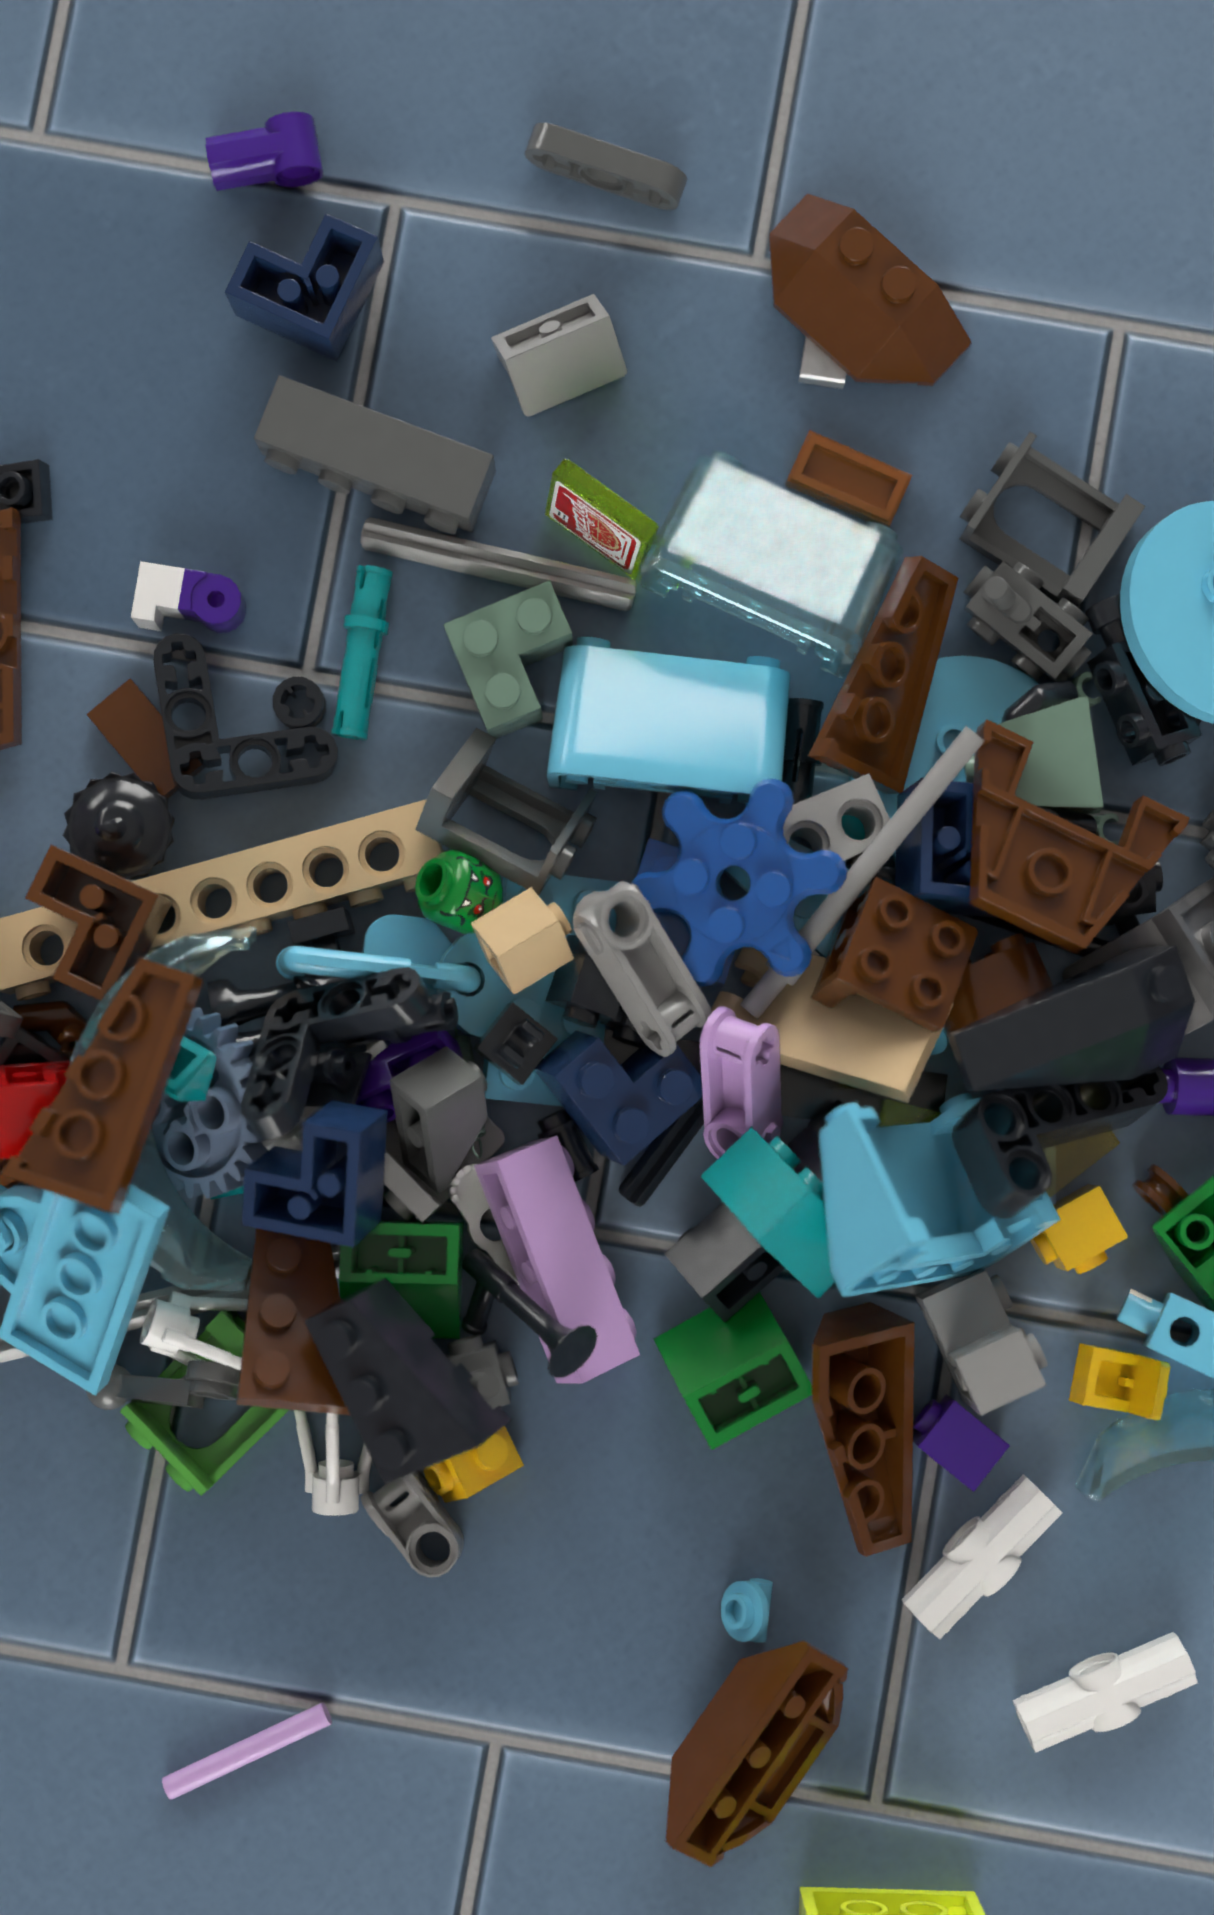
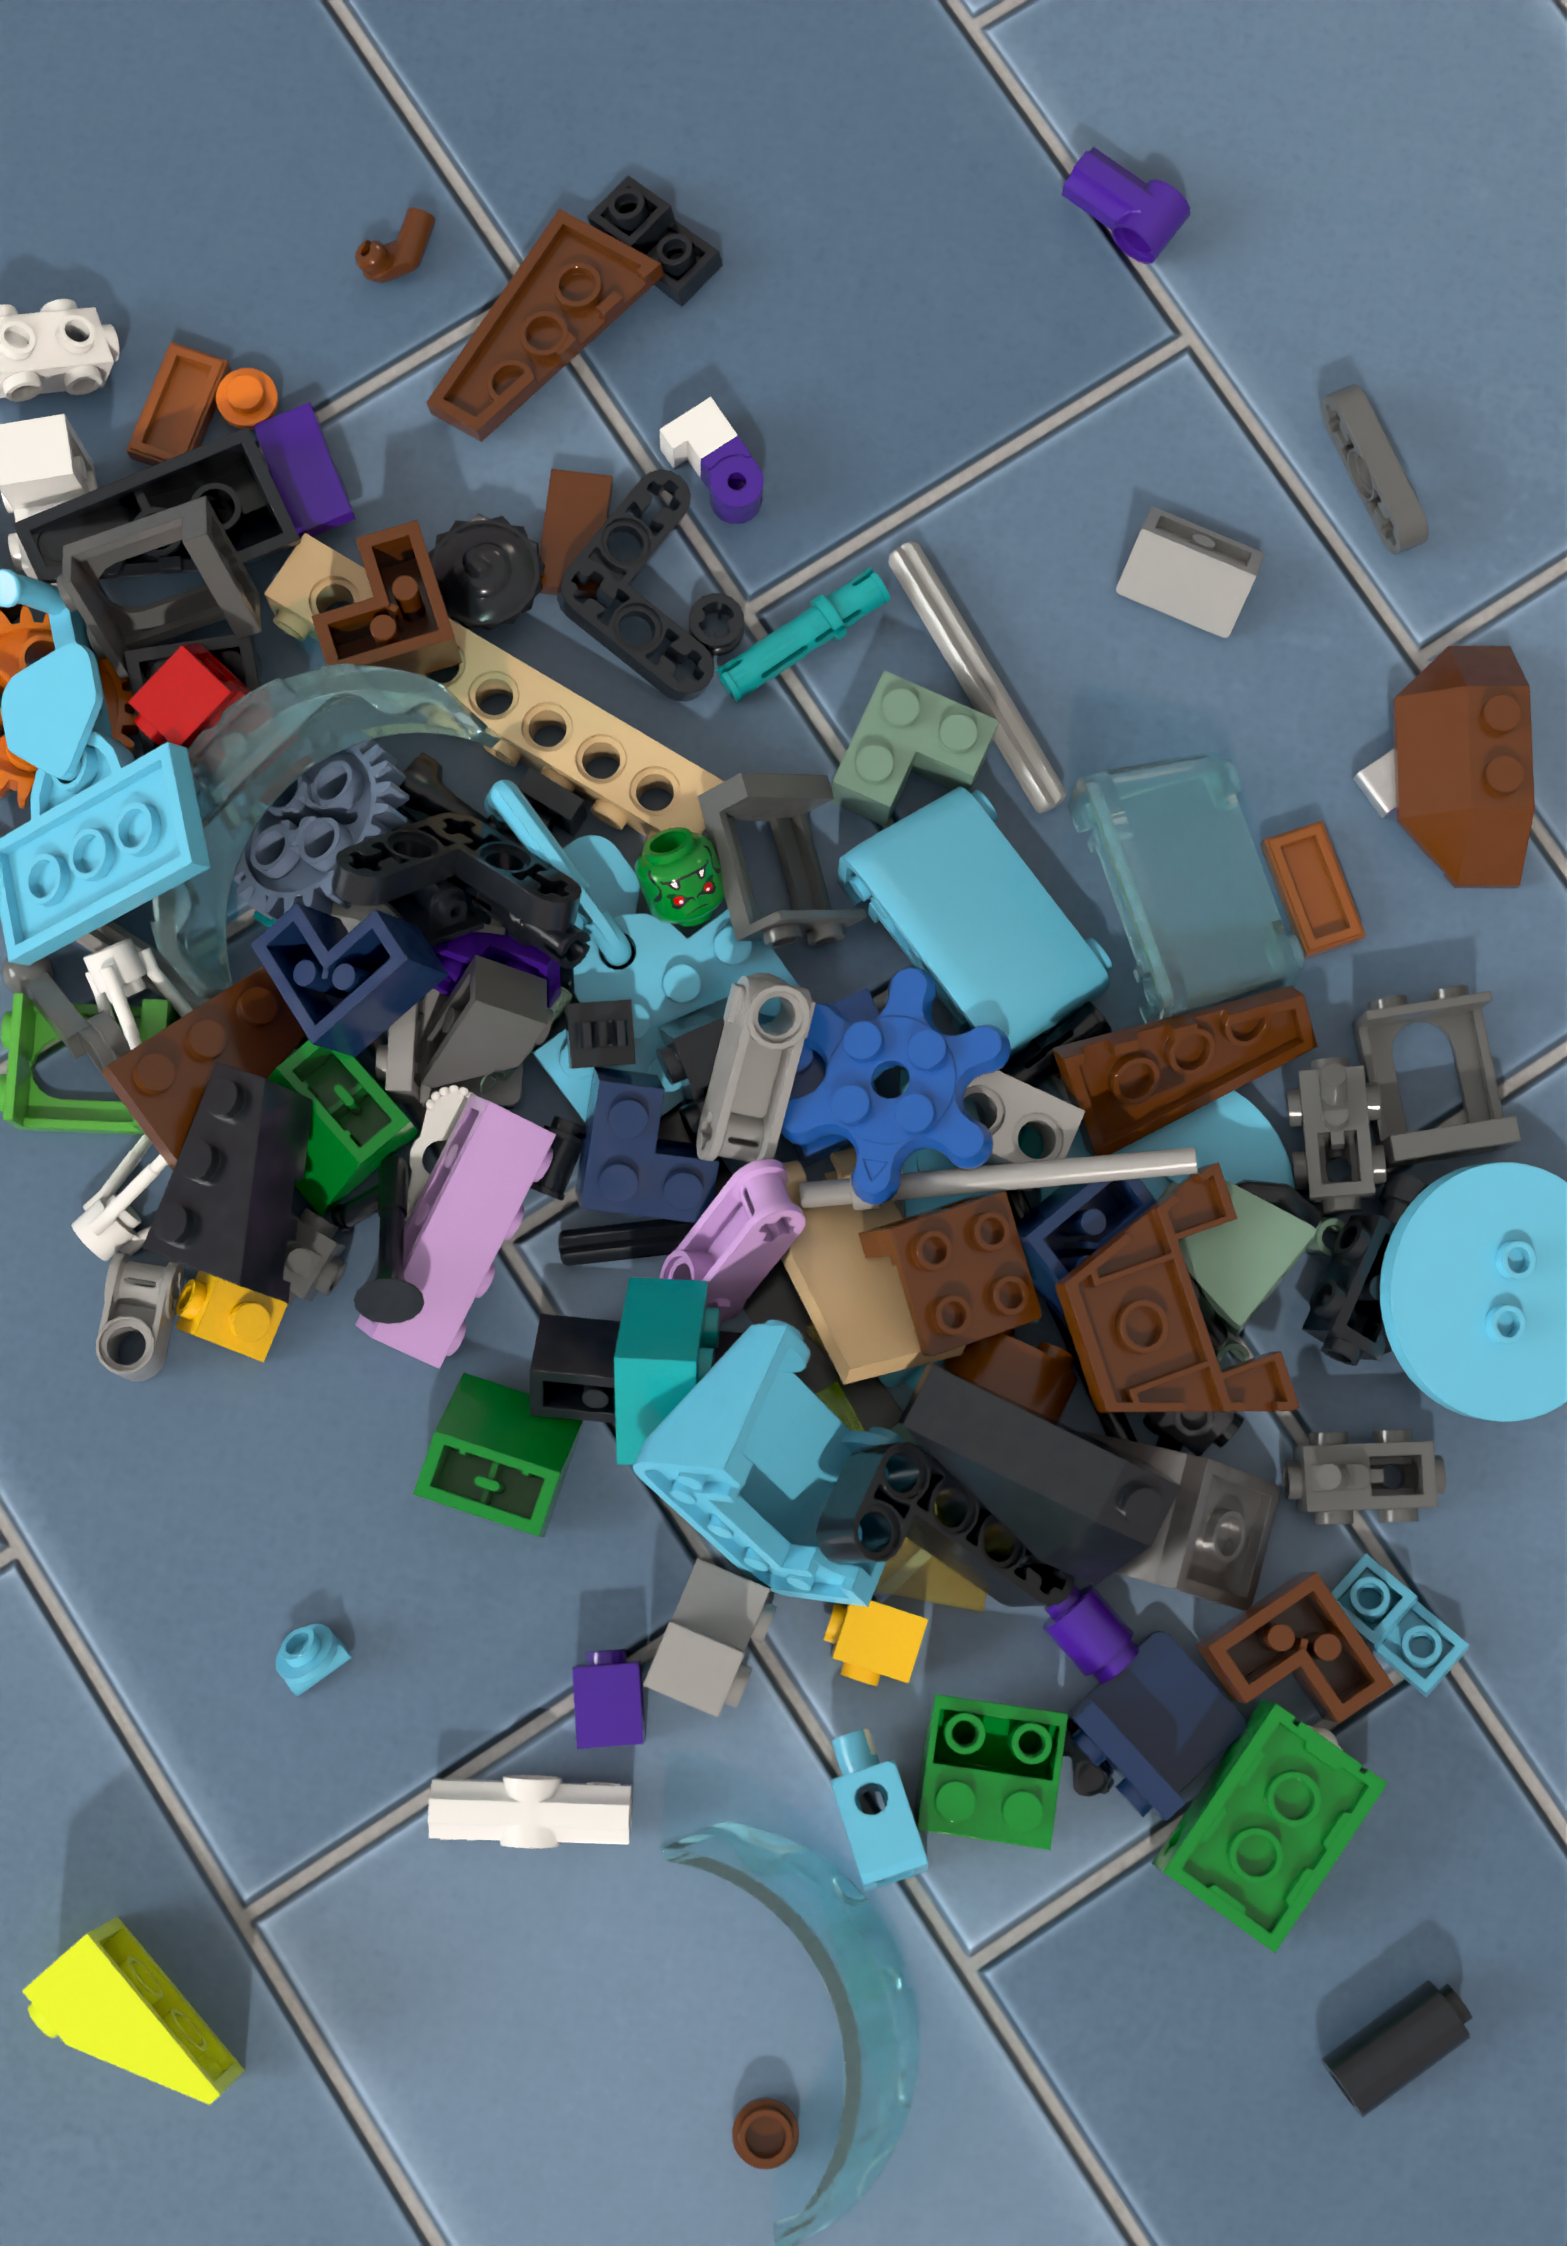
camera: 40 degrees right, 5 degrees down
reddish brown wing [0,958,204,1215] -> none
reddish brown arm [13,1001,94,1058] -> none
teal slope [163,1037,217,1101] -> none
dark blue brick [225,213,384,361] -> none
dark grey brick [254,375,496,534] -> none
tan brick [471,887,574,995] -> none
tile [545,458,659,580] -> none
reddish brown wedge [665,1641,848,1867] -> none
reddish brown wedge [812,1302,915,1557] -> none
white piece [1012,1632,1198,1752] -> none
yellow bracket [1068,1343,1171,1420] -> none
reddish brown bush [1132,1164,1189,1216] -> none

